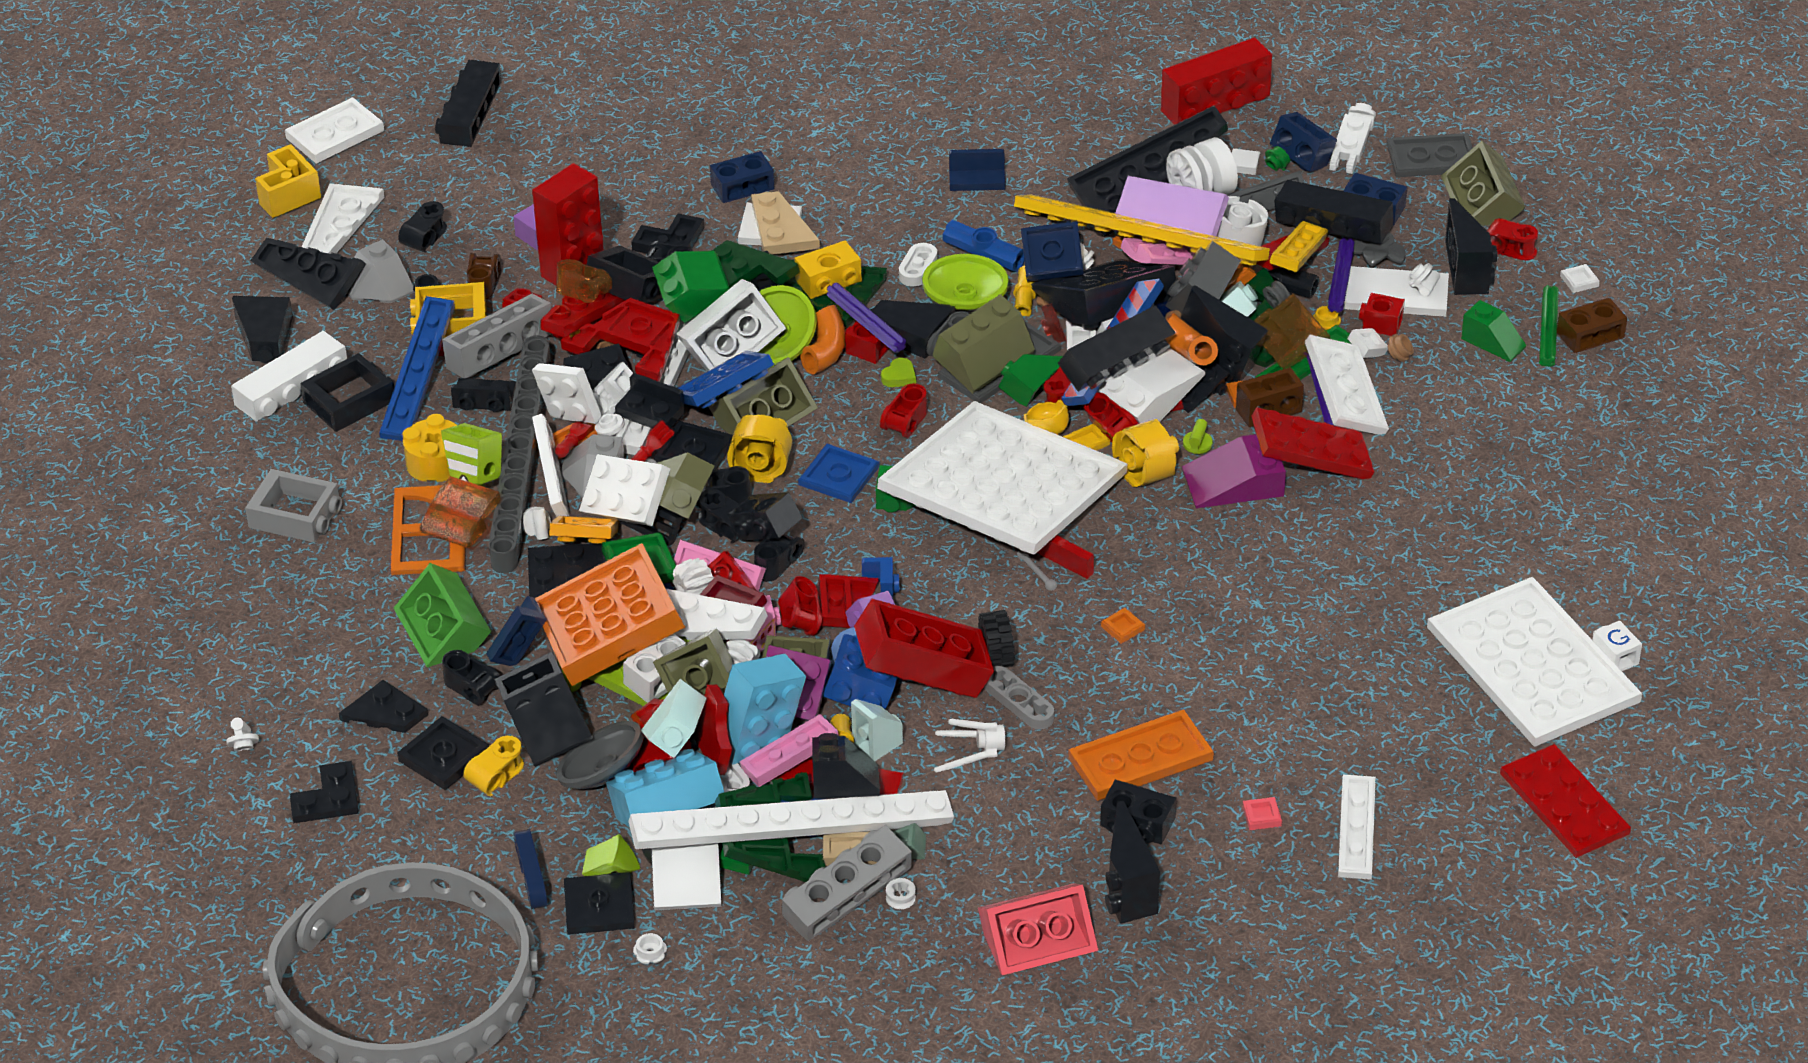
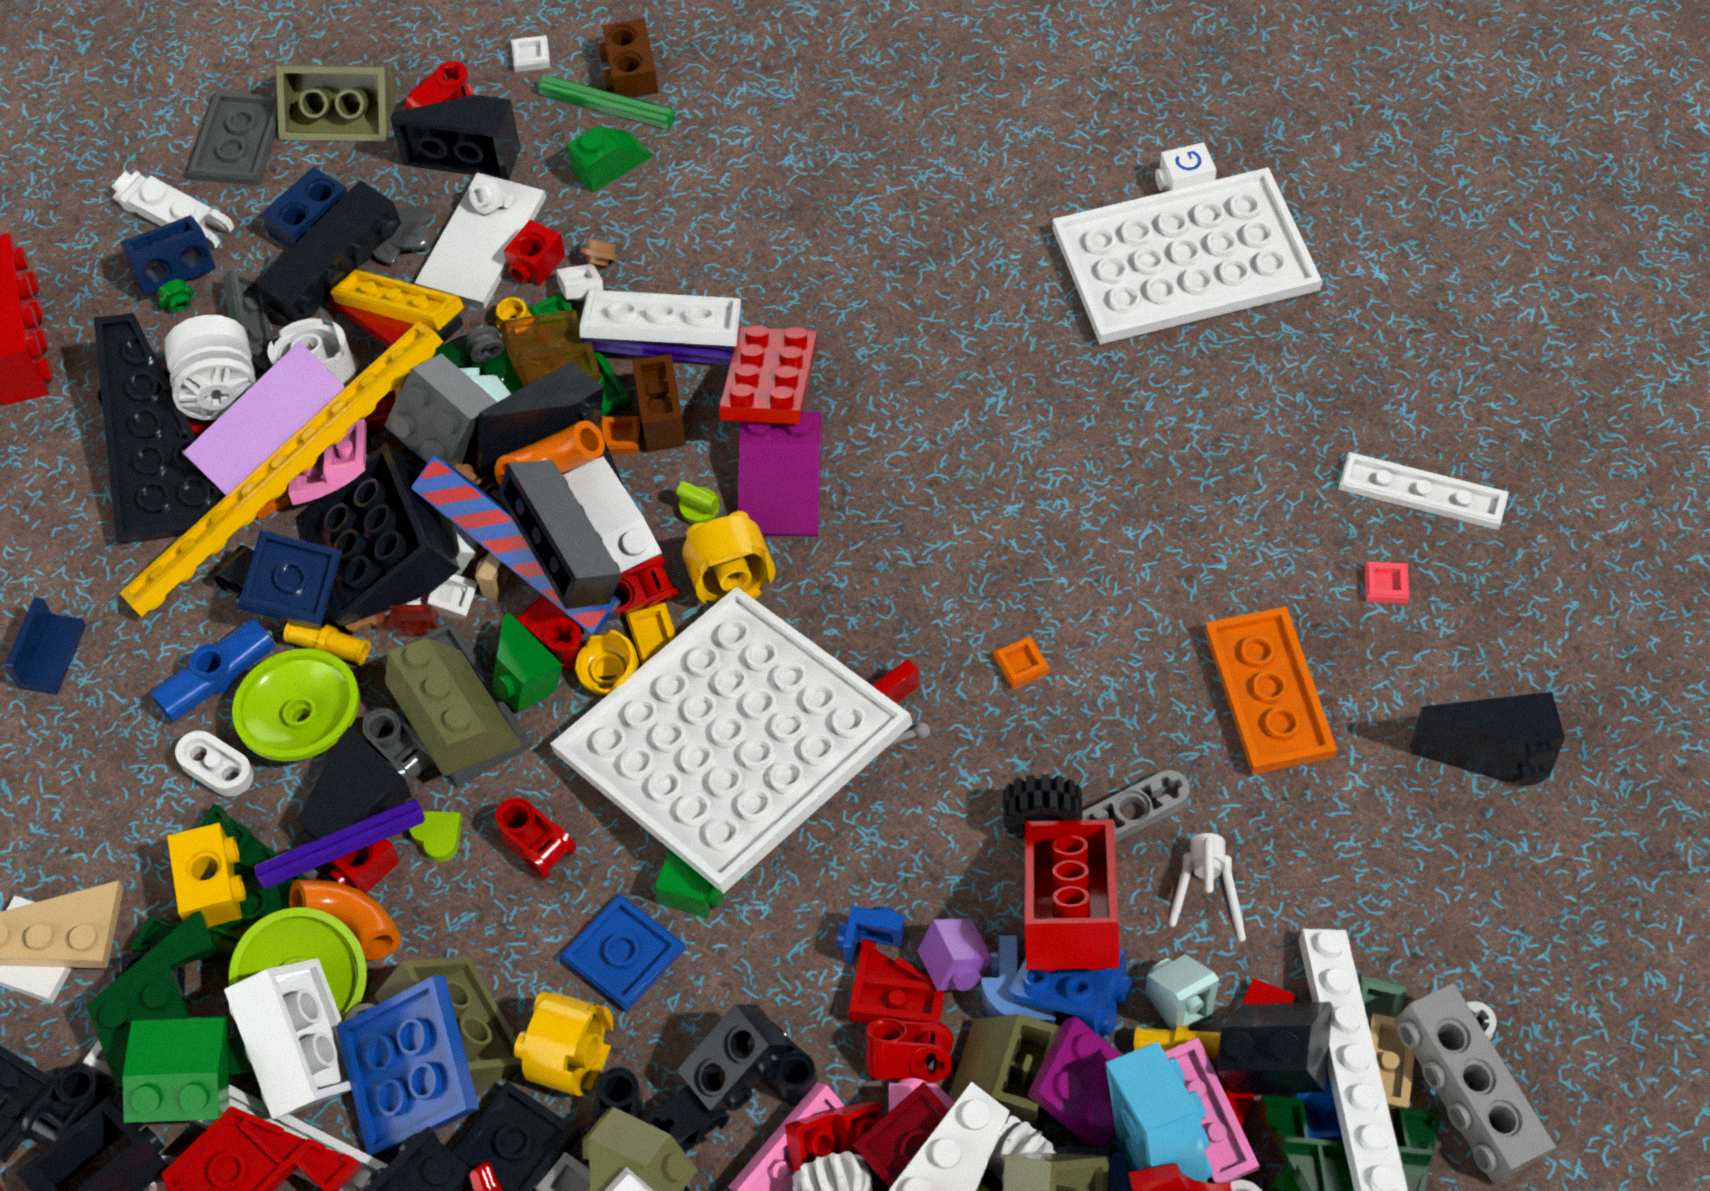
camera: 75 degrees left, 15 degrees up
coral slope [978,883,1098,975] -> none
black brick [1100,779,1177,845] -> none
white tile [1232,148,1260,175] -> none
dark purple axle [1328,238,1355,313] -> none
red plate [1500,744,1631,858] -> none

